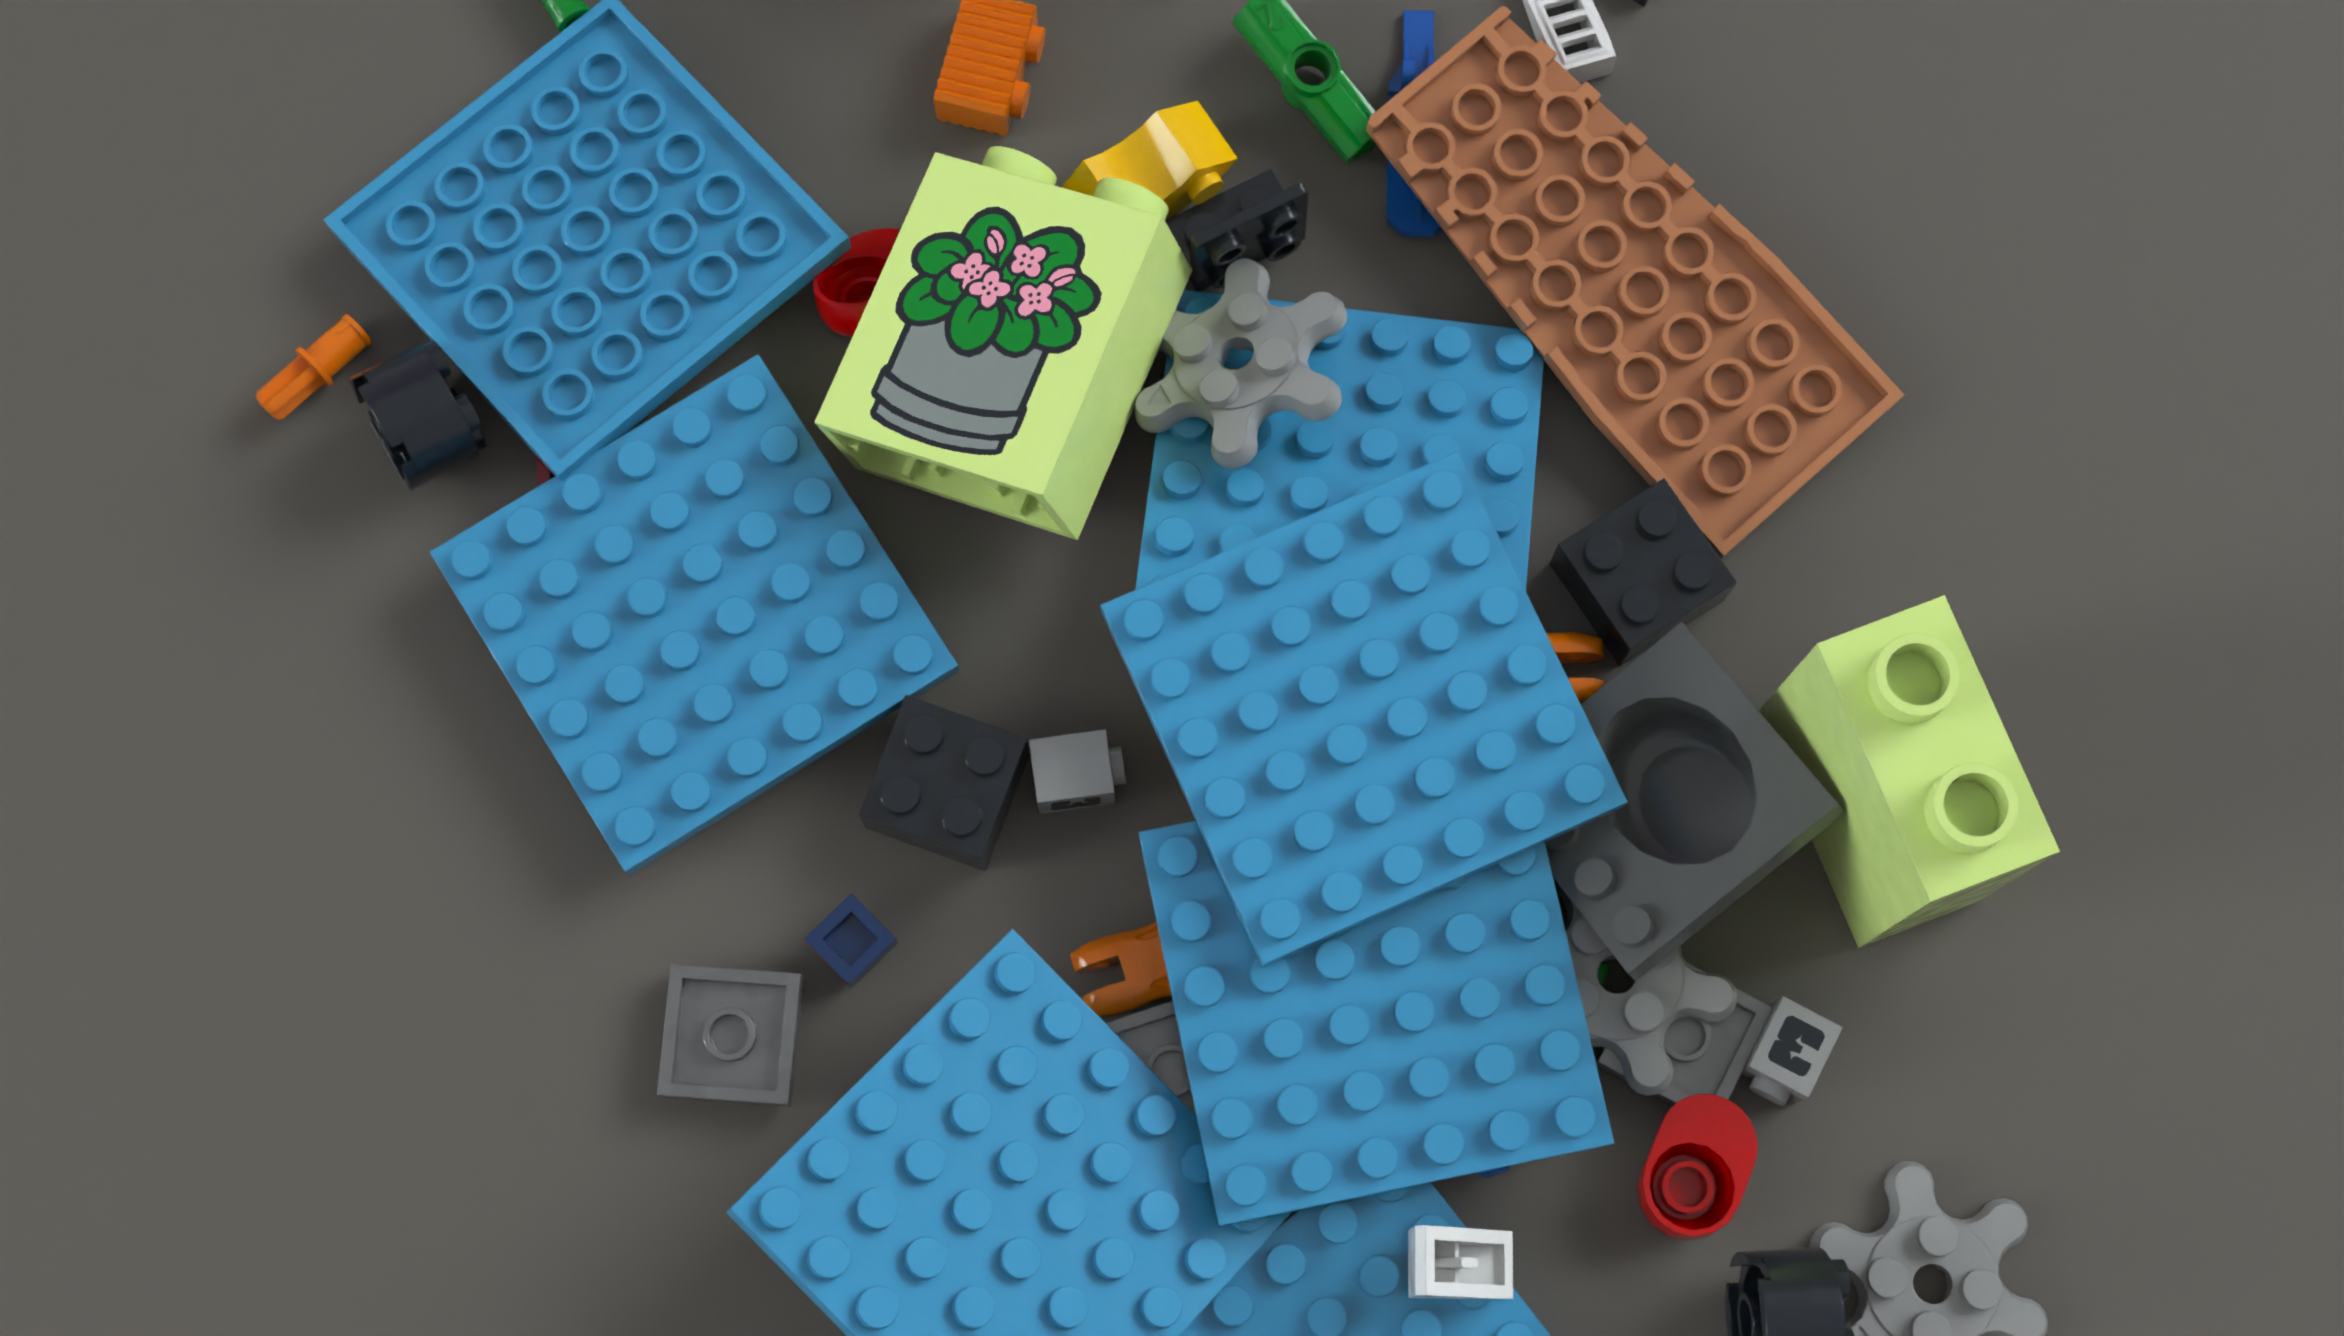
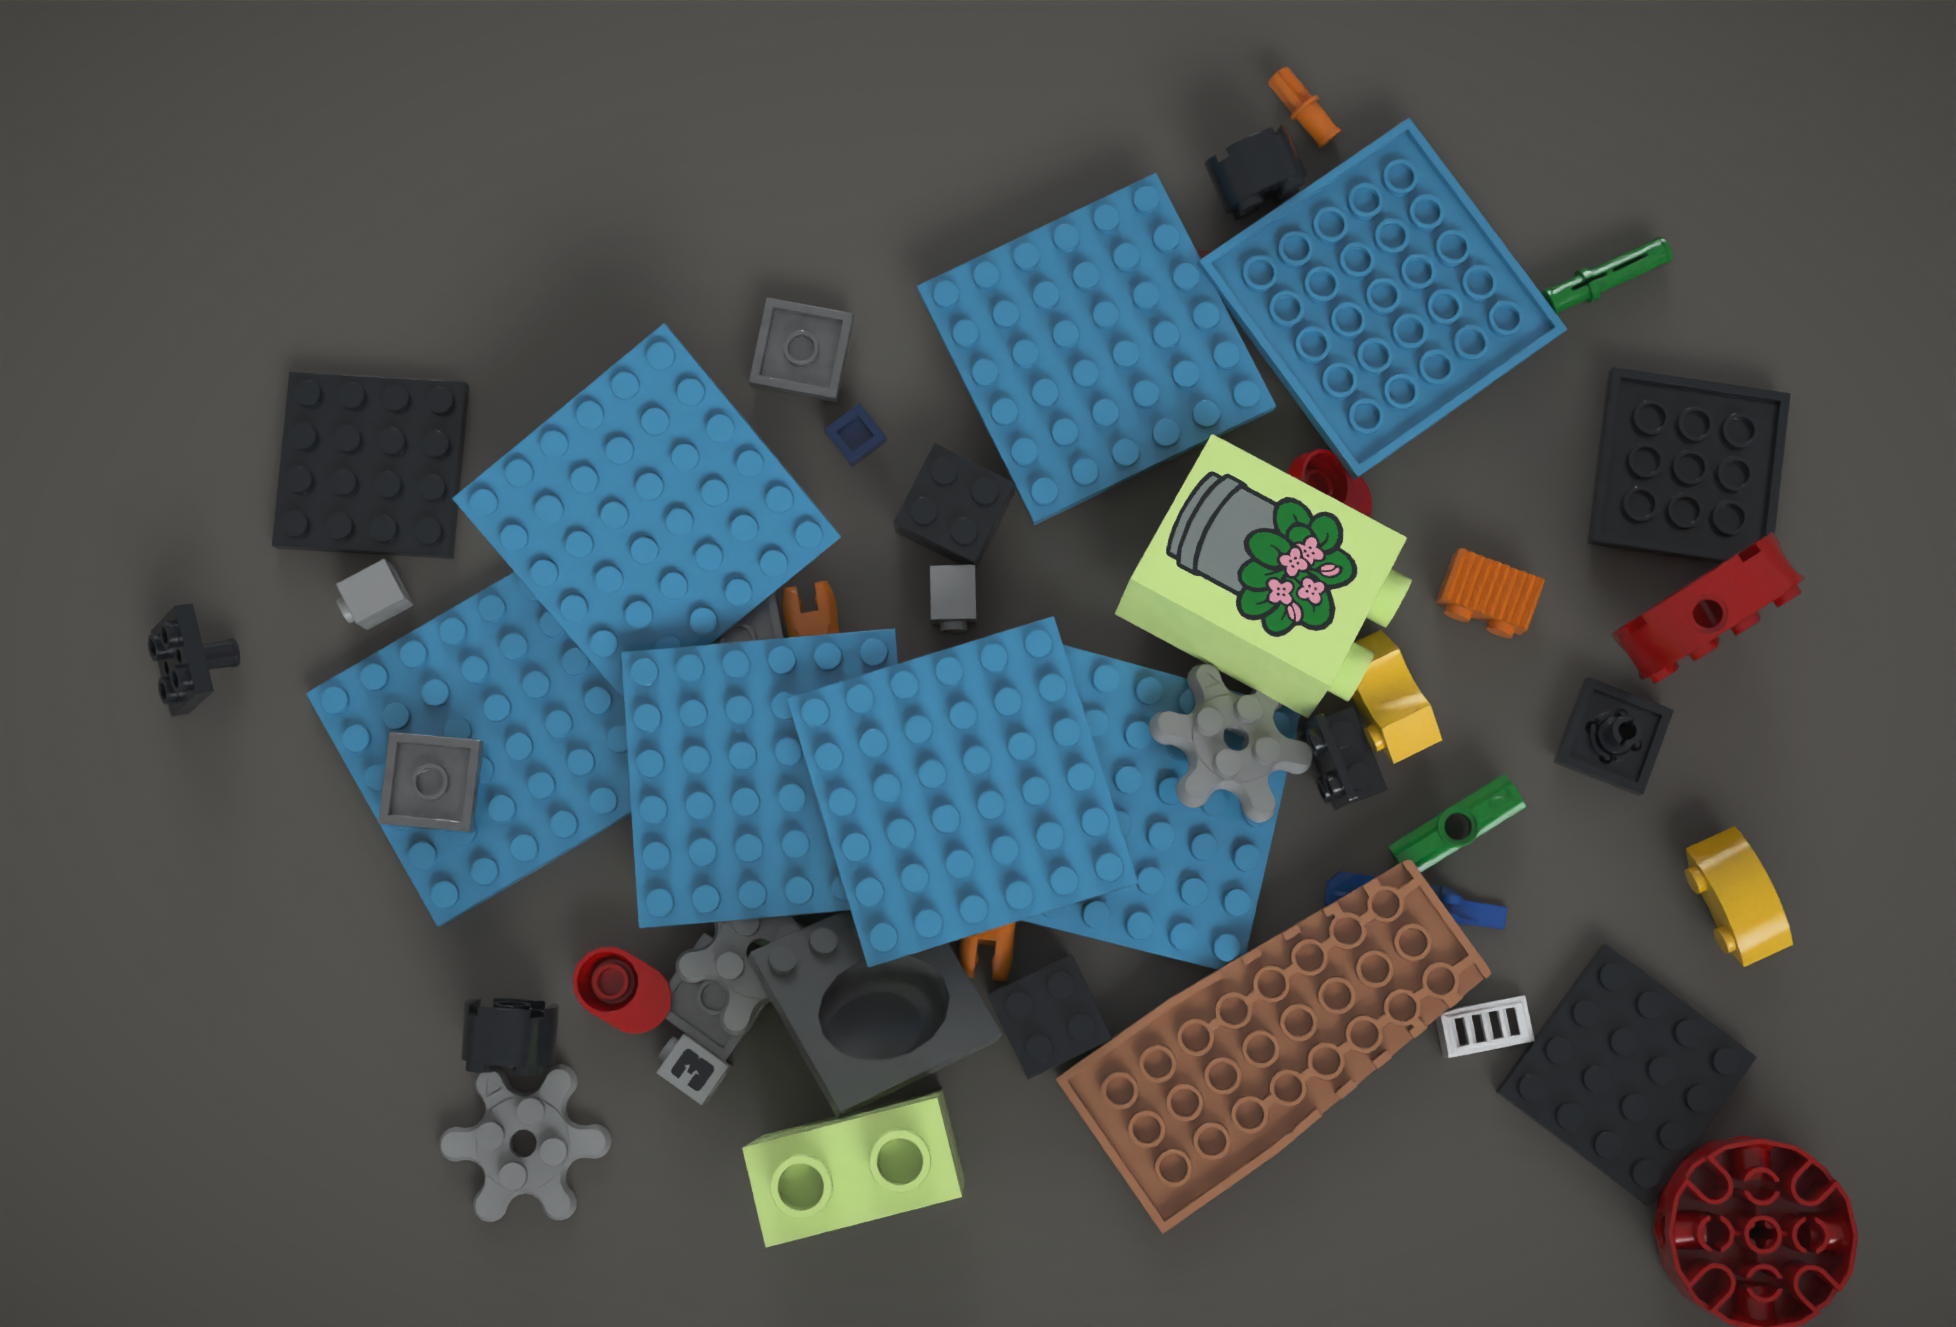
camera: 100 degrees right, 5 degrees up
white slope [1408,1225,1513,1299] -> none

